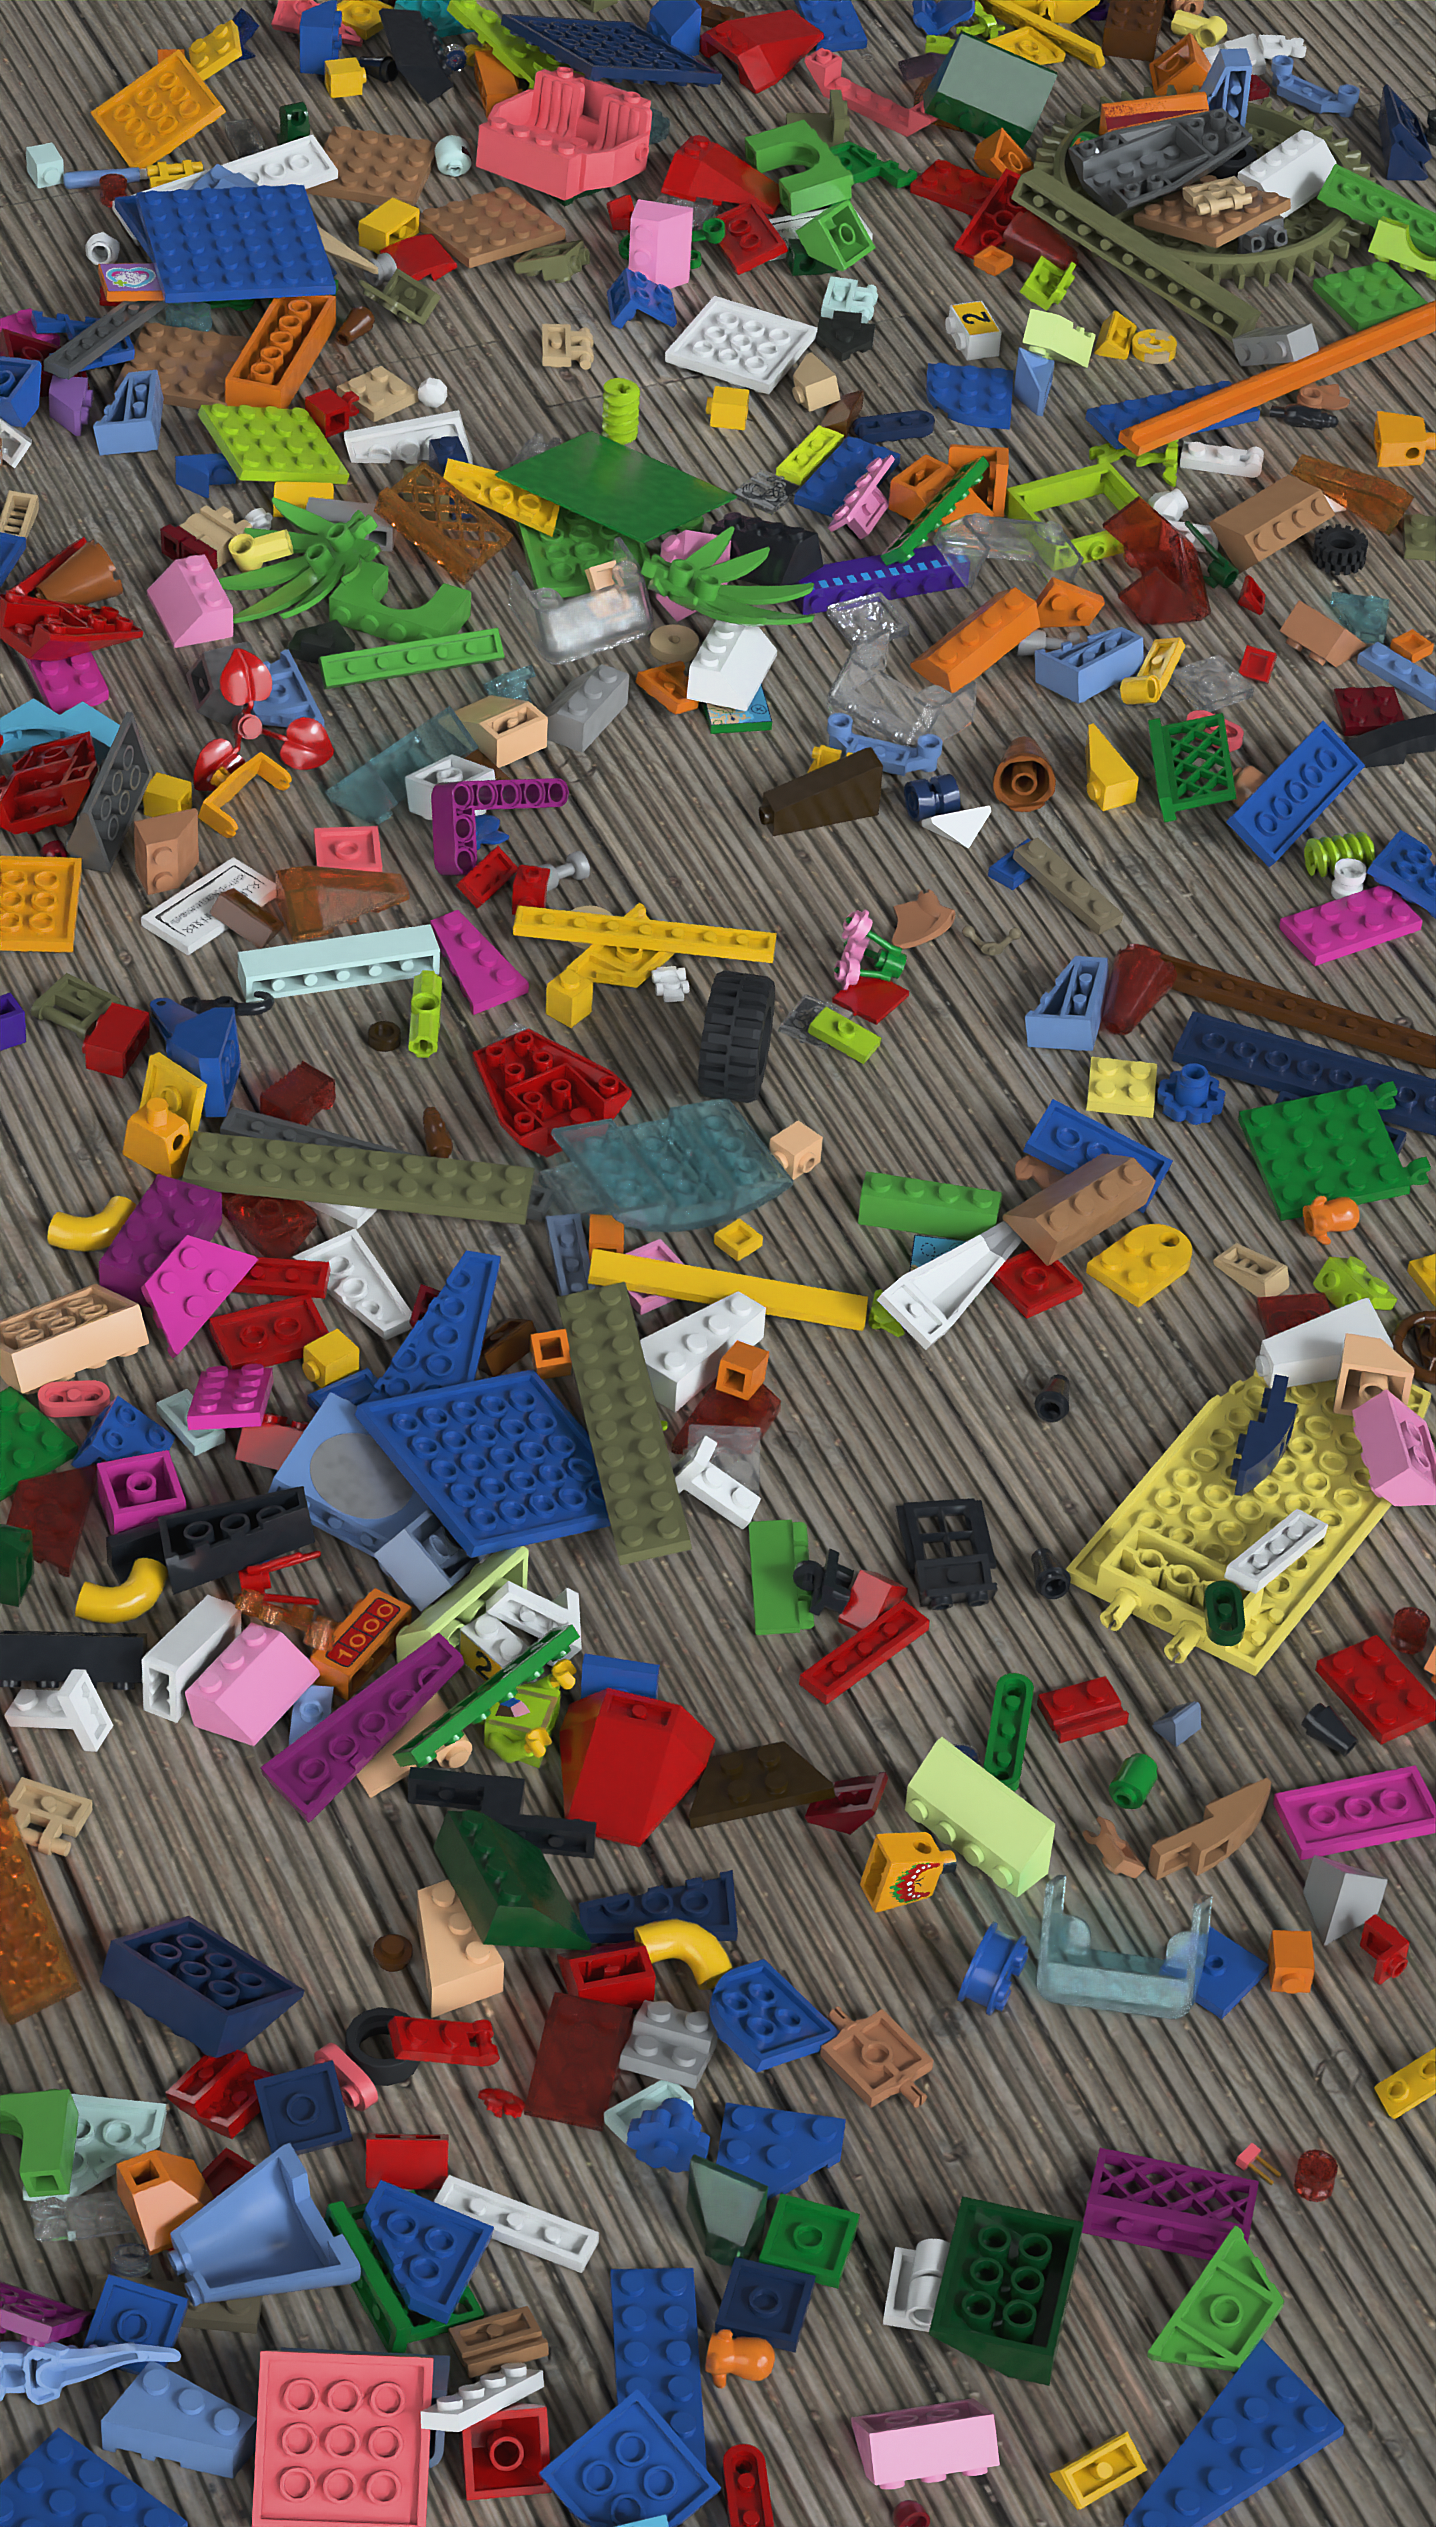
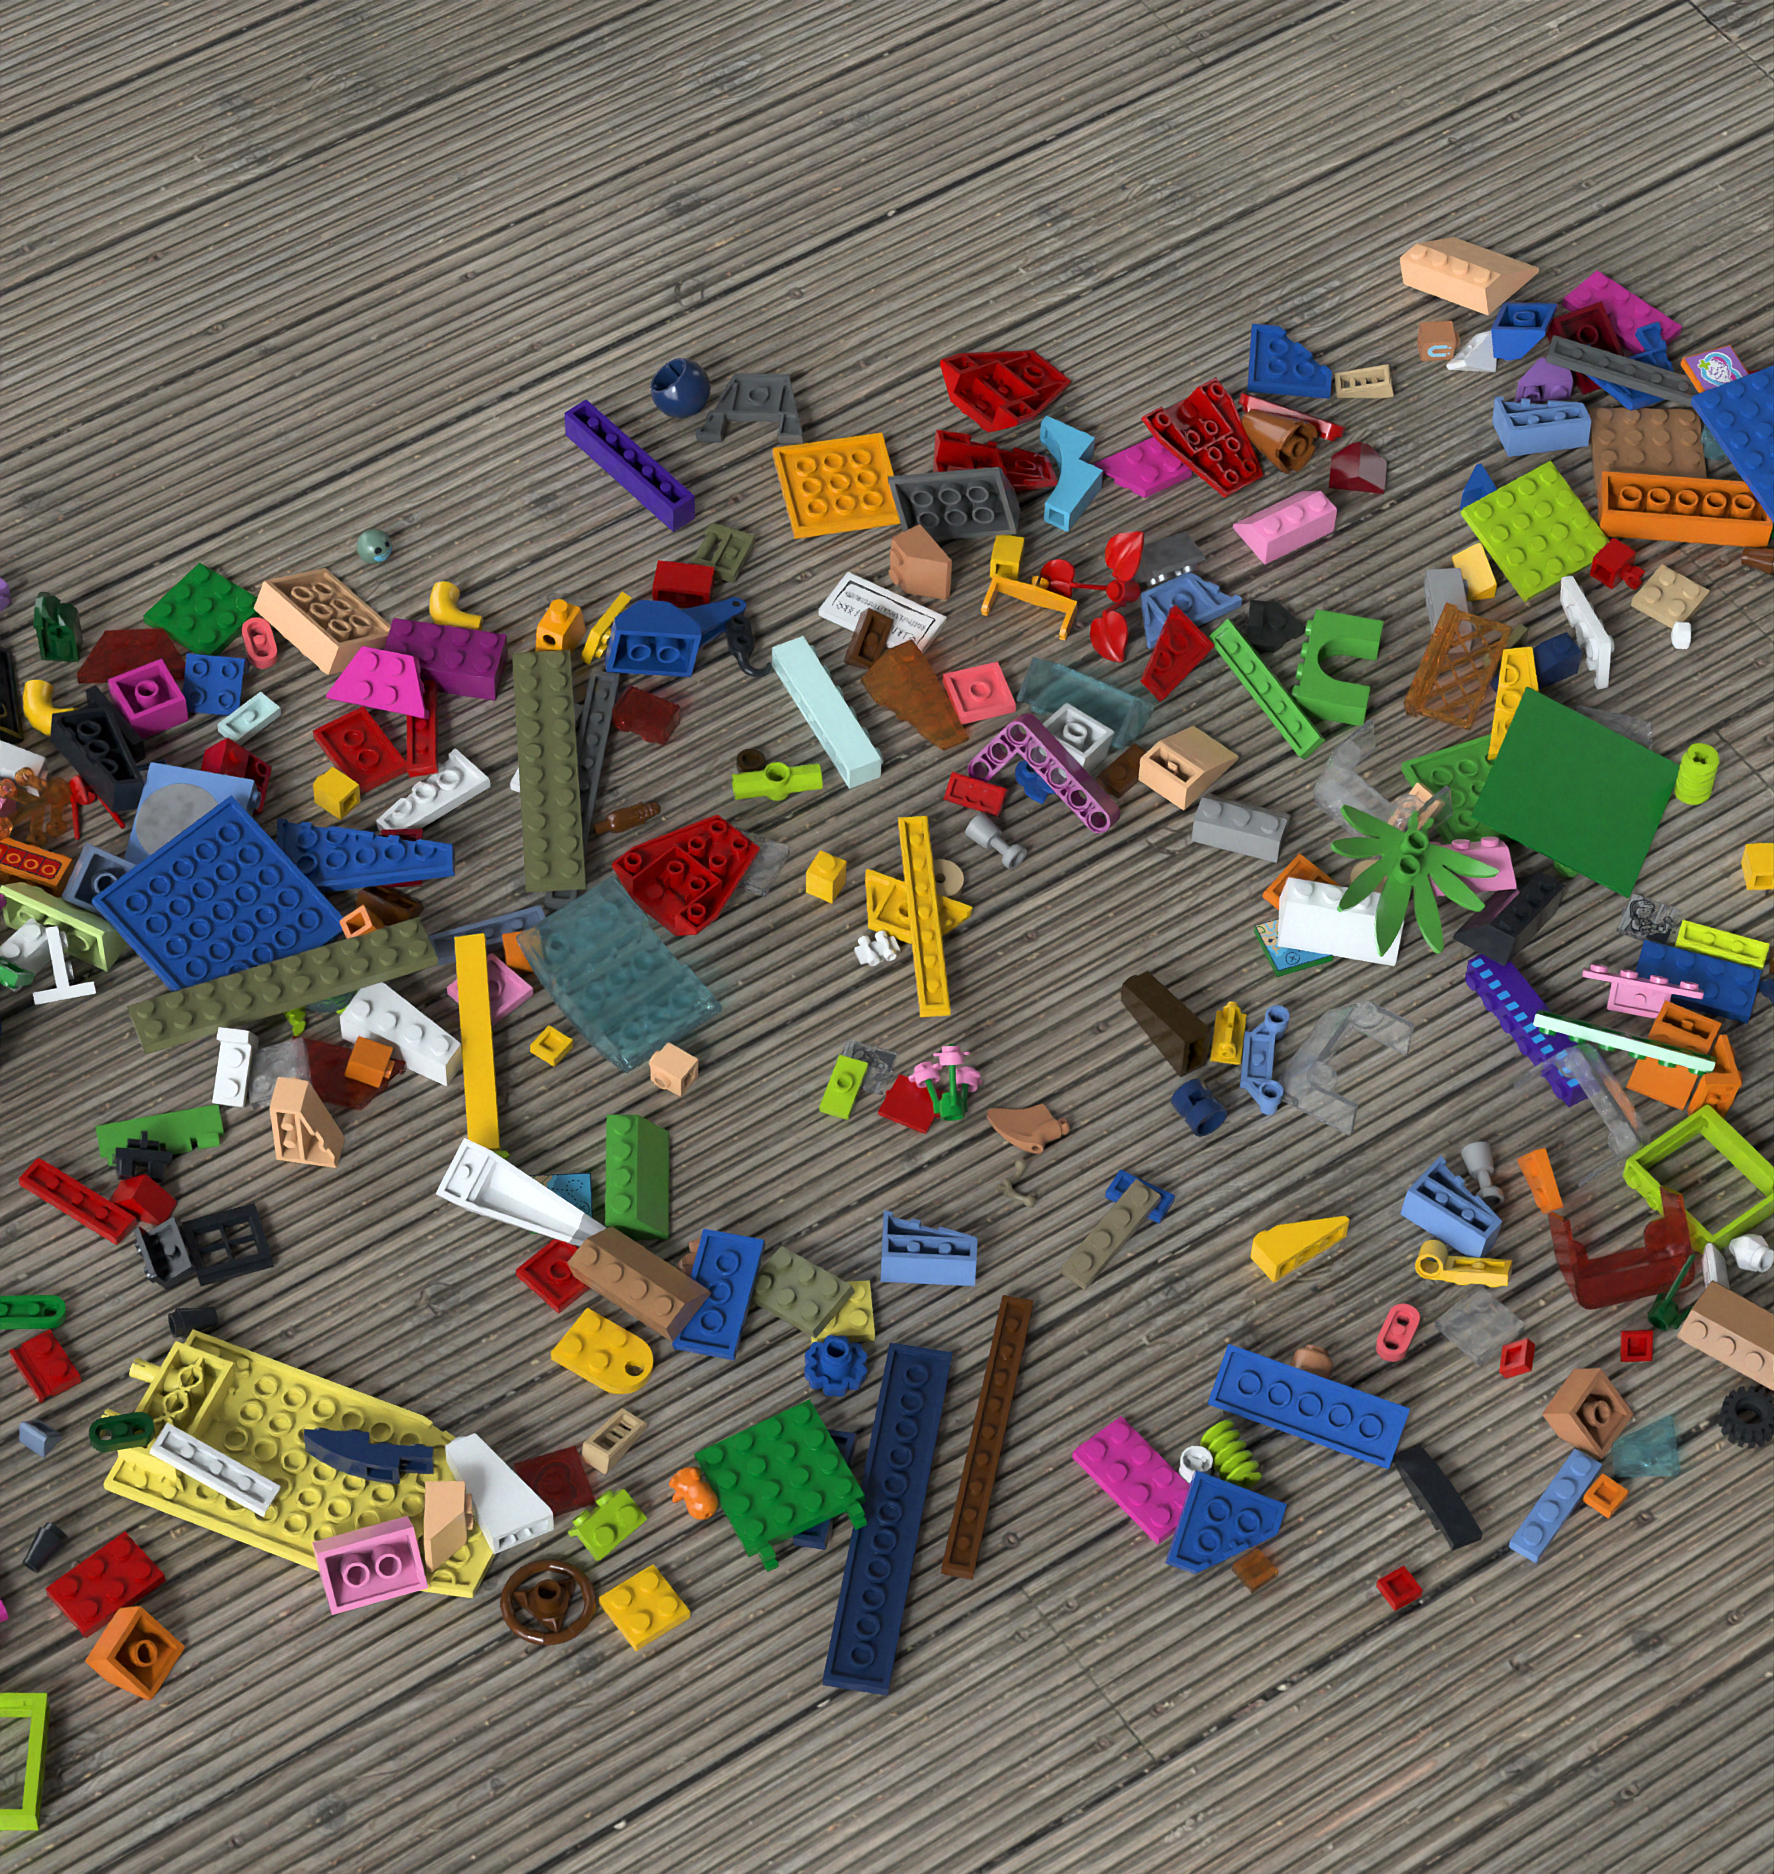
camera: 80 degrees right, 10 degrees up
hips [160,505,252,571] -> none
dark pink plate [187,1364,274,1430] -> none
bright green plant [218,497,382,623] -> none
clear red wing [220,1192,317,1259] -> none
light yellow piece [228,529,294,573] -> none
white plate [245,508,273,530] -> none
blue tile [307,1368,378,1413] -> none
dark pink wing [430,910,529,1015] -> none
clear light blue slope [483,665,536,703] -> none
red bracket [512,865,550,915] -> none
black tyre [698,970,775,1103] -> none
clear plate [827,592,910,650] -> none
orange slope [910,587,1040,698] -> none
white slope [921,806,991,849] -> none
dark orange cone [993,736,1056,812] -> none
black cone [1034,1374,1070,1423] -> none
clear red cone [1102,944,1177,1035] -> none
green fence [1148,713,1237,823] -> none
dark red plate [1333,686,1405,736] -> none
clear red wheel [1390,1607,1431,1654] -> none
none -> light nougat wedge [270,1077,345,1168]
none -> olive plate [751,1246,855,1339]
none -> red wing [1140,604,1215,702]
none -> dark red slope [1328,442,1387,494]

